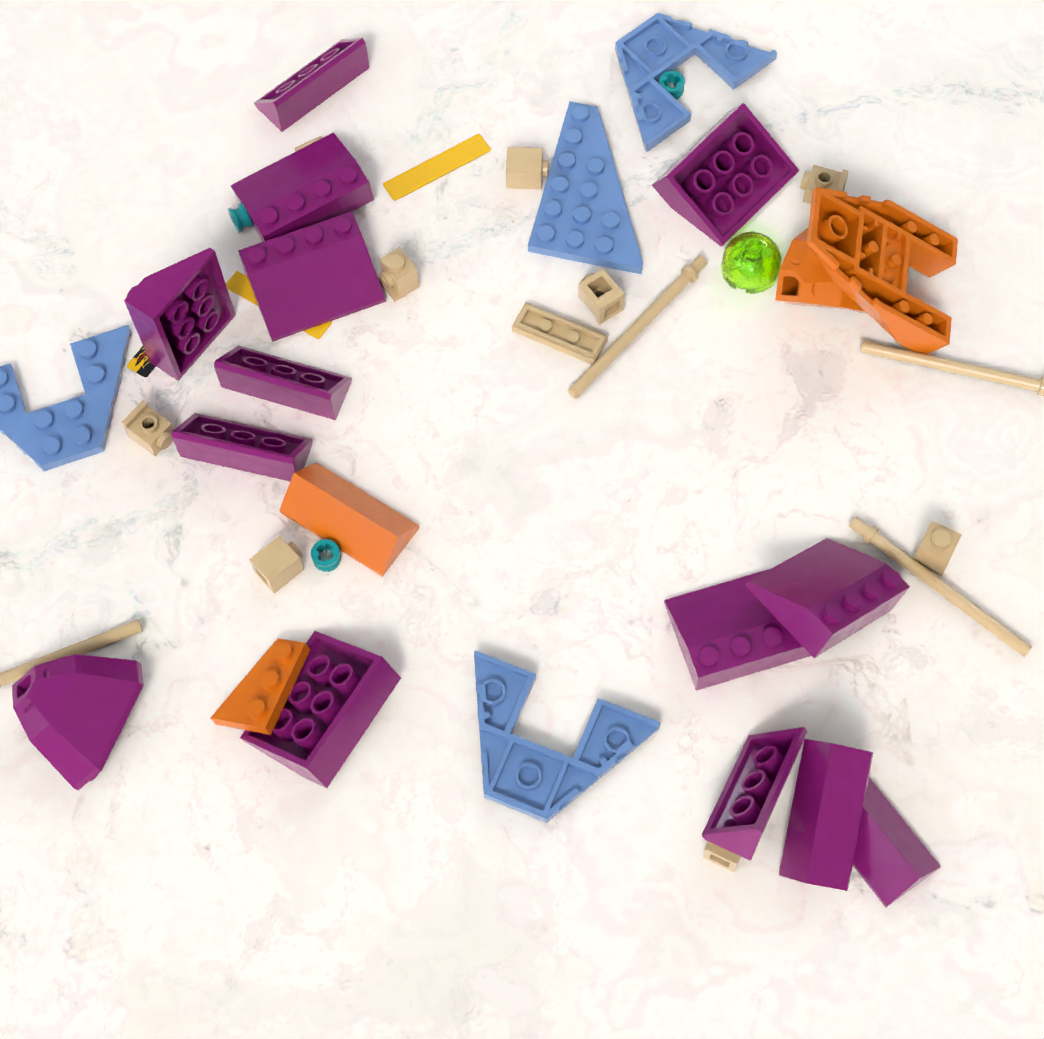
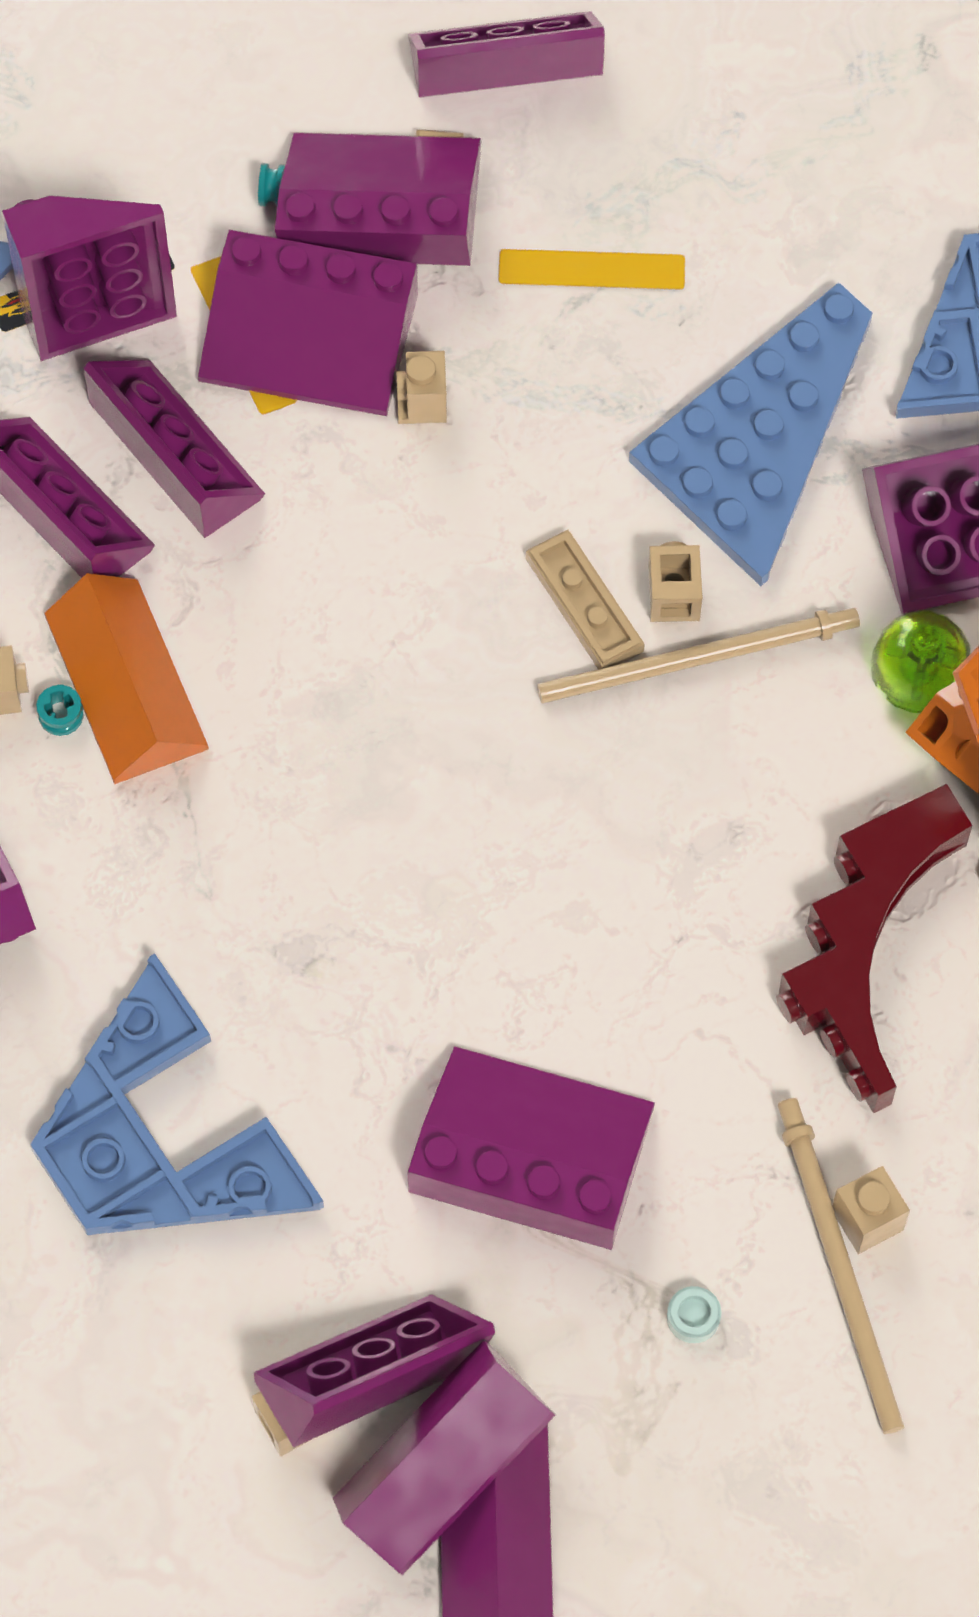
camera: 30 degrees right, 0 degrees up
tan brick [506,147,548,190] -> none
magenta slope [745,538,910,658] -> none
none -> light aqua tile [667,1286,721,1343]
none -> dark red arch [776,784,973,1114]

